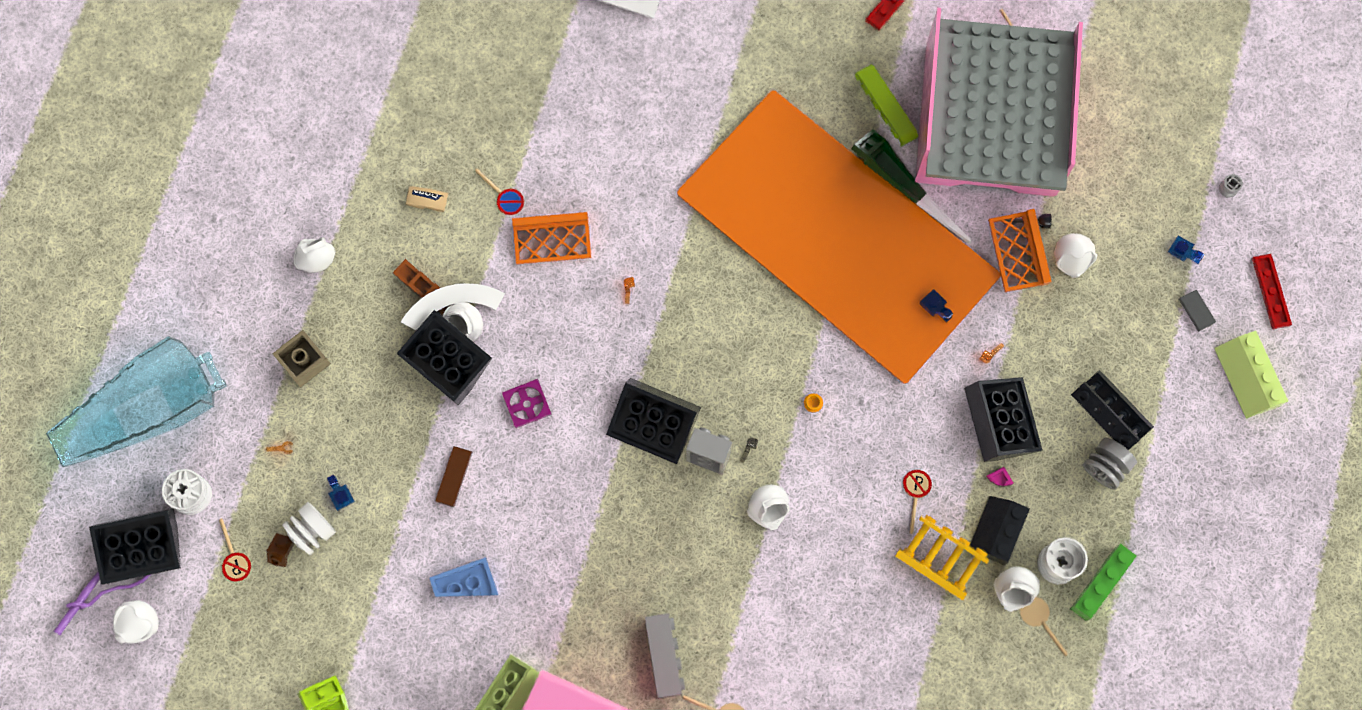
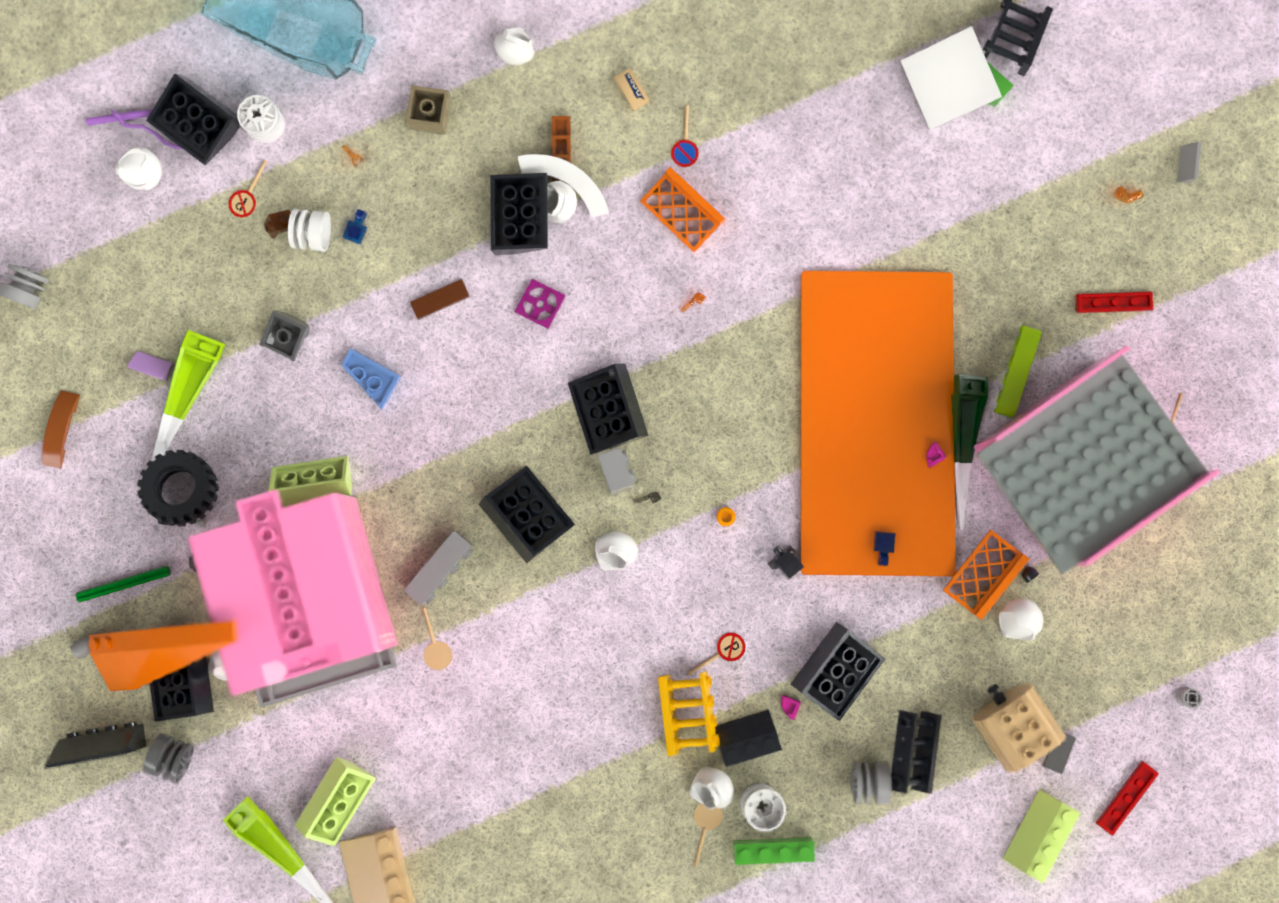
camera: 50 degrees right, 10 degrees up
clear orange hand [979,343,1004,363] -> none
clear blue plate [1168,235,1205,264] -> none
none -> dark grey slope [260,310,310,361]
none -> black slope [479,466,575,564]
none -> black piece [768,545,804,579]
none -> dark pink tile [926,441,946,468]
none -> tan piece [972,683,1066,773]

